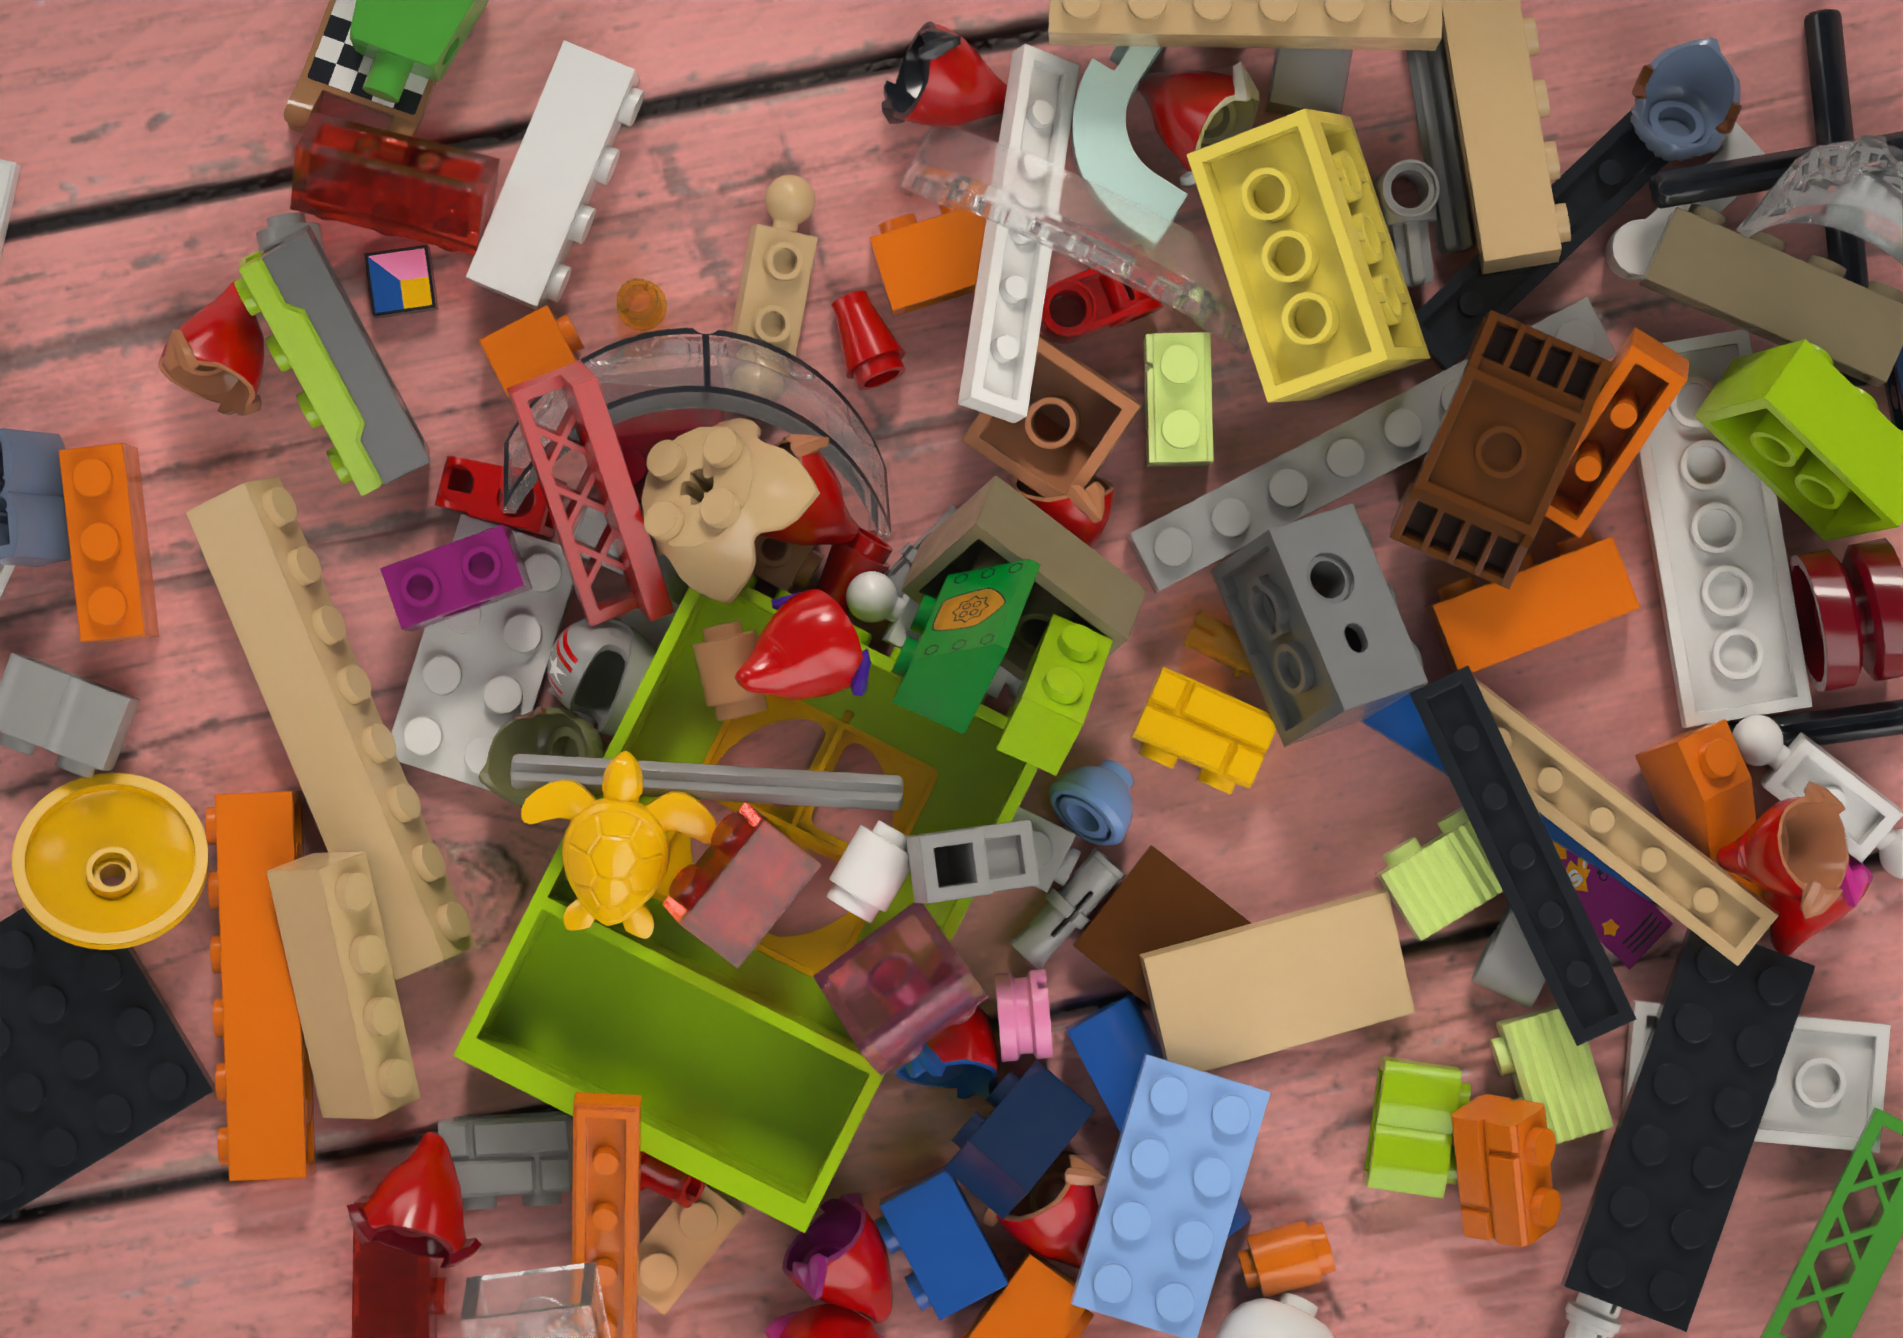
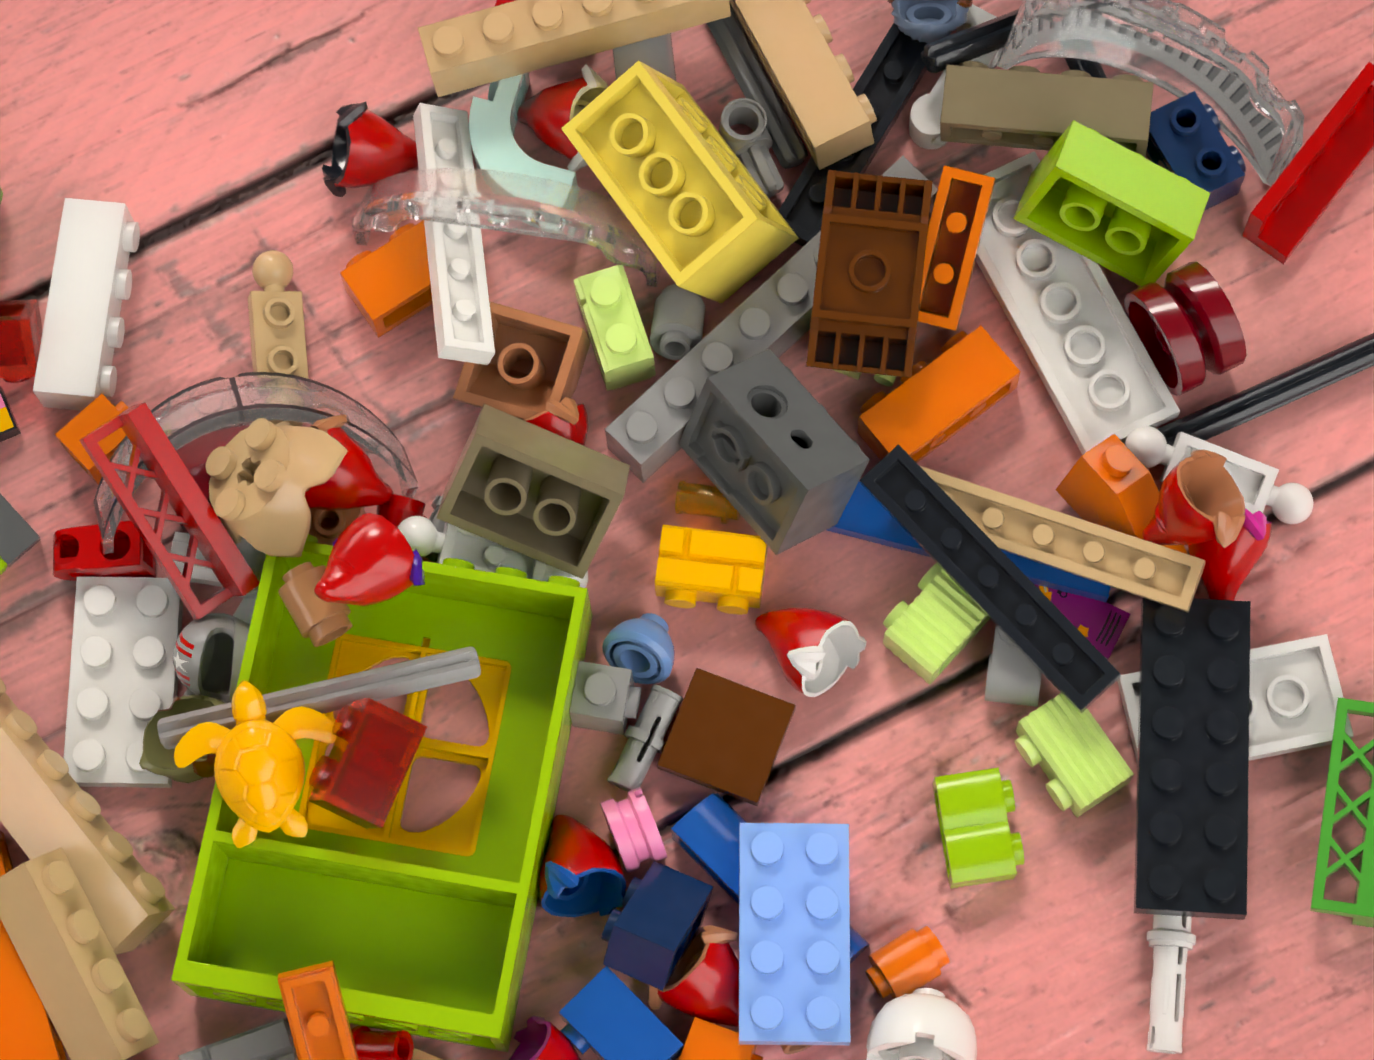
camera: 15 degrees left, 15 degrees down
magenta brick [380,524,533,632] -> none
clear yellow pin [616,278,667,331] -> none
clear pink brick [813,902,990,1076] -> none
white brick [826,820,910,923] -> none
red cone [831,290,906,390] -> none
green slope [891,559,1041,735] -> none
light grey brick [906,820,1040,903] -> none
lime brick [996,613,1113,776] -> none
red piece [1040,248,1163,344] -> none
tan tile [1139,888,1415,1072] -> none
orange brick [1451,1094,1561,1247] -> none
none -> light grey brick [650,284,705,360]
none -> hat [755,608,867,697]

